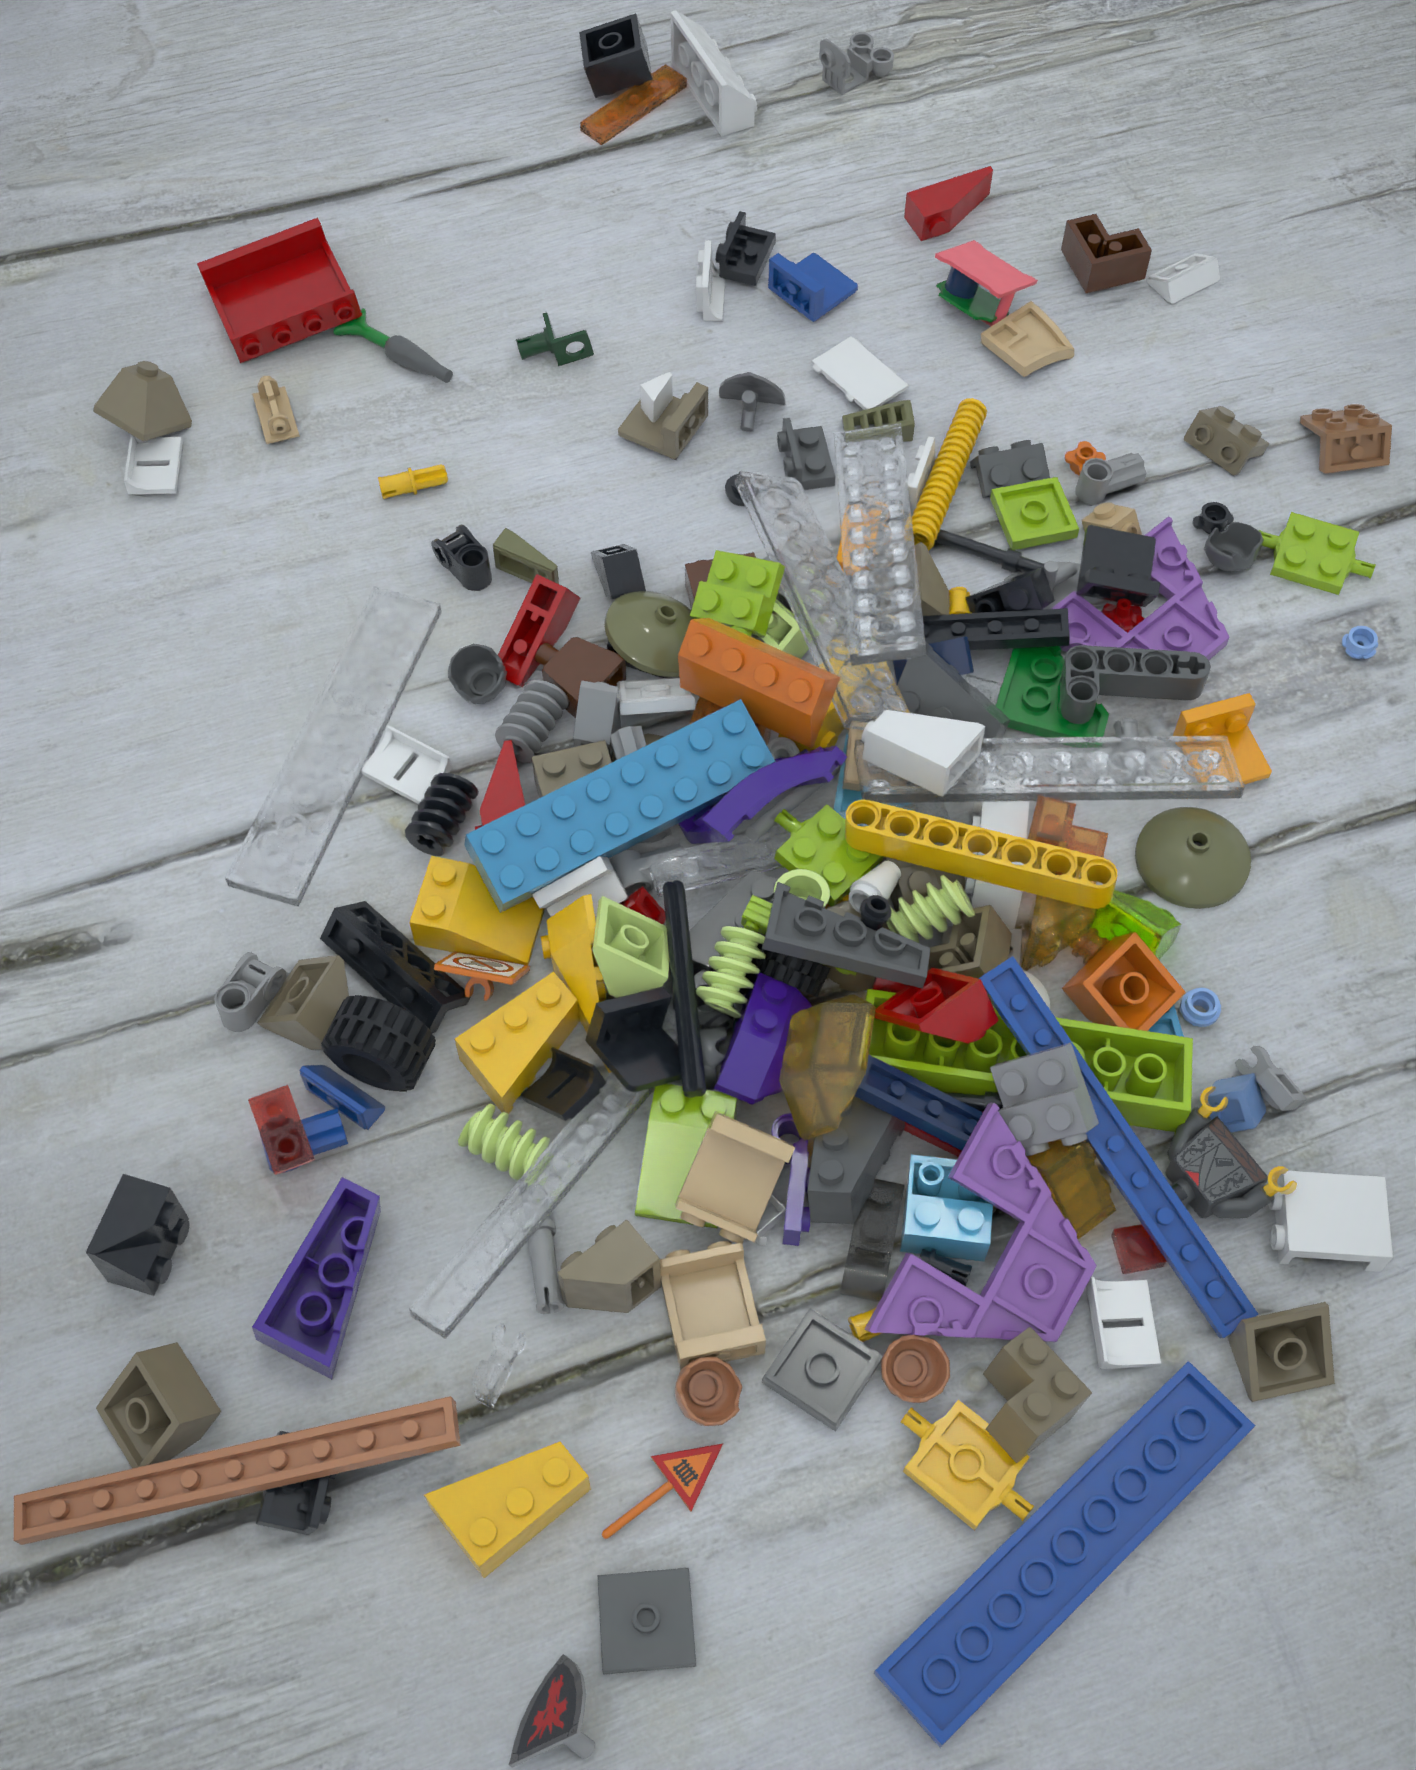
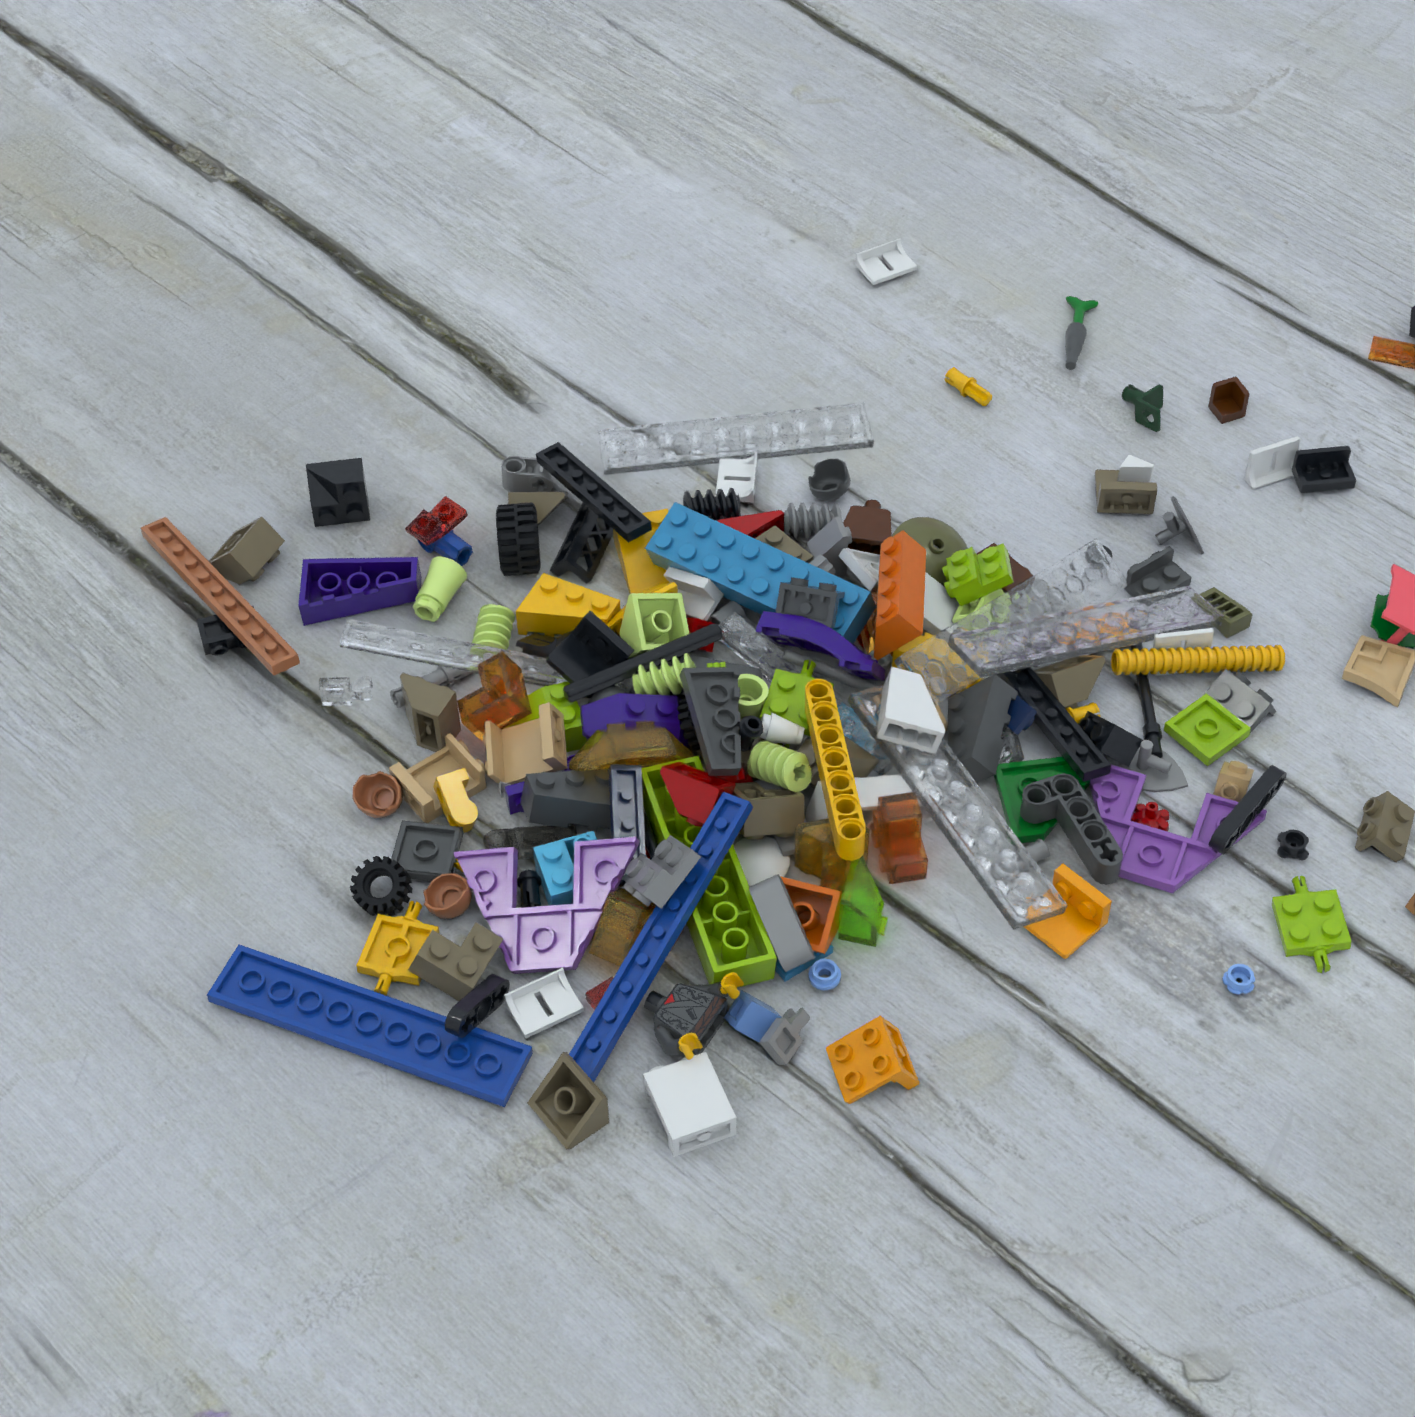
camera: 65 degrees right, 10 degrees down
dark tan slope [93,361,192,442] -> none
red panel [197,217,362,363] -> none
tan hinge [252,376,300,444] -> none
blue slope [299,1065,385,1130] -> none
yellow wedge [424,1441,591,1578] -> none
black piece [431,524,492,591] -> none
piece [434,951,530,1001] -> none
olive slope [493,528,559,584] -> none
red slope [498,574,581,687] -> none
shield [509,1654,595,1768] -> none
black slope [591,544,646,599] -> none
dark grey plate [597,1568,696,1675] -> none
piece [602,1443,723,1539] -> none
blue bracket [768,253,858,322] -> none
white piece [812,336,909,410] -> none
orange plate [1065,441,1106,475] -> none
light grey piece [1075,453,1147,505] -> none
black bracket [1076,525,1160,607] -> none
olive dish [1135,807,1251,909] -> none
dark grey hair [1204,522,1264,572] -> none
none -> black tyre [350,856,413,916]
none -> yellowish green plant [413,556,467,622]
none -> yellow leg [433,768,478,833]
none -> black beam [445,974,510,1038]
none -> clear orange brick [457,651,532,741]
none -> black plate [536,442,652,542]
none -> light grey beam [749,874,815,972]
none -> dark grey bracket [775,577,845,628]
none -> light orange bracket [826,1015,920,1104]
none -> reddish brown panel [1208,376,1250,424]
none -> black beam [1209,765,1287,855]

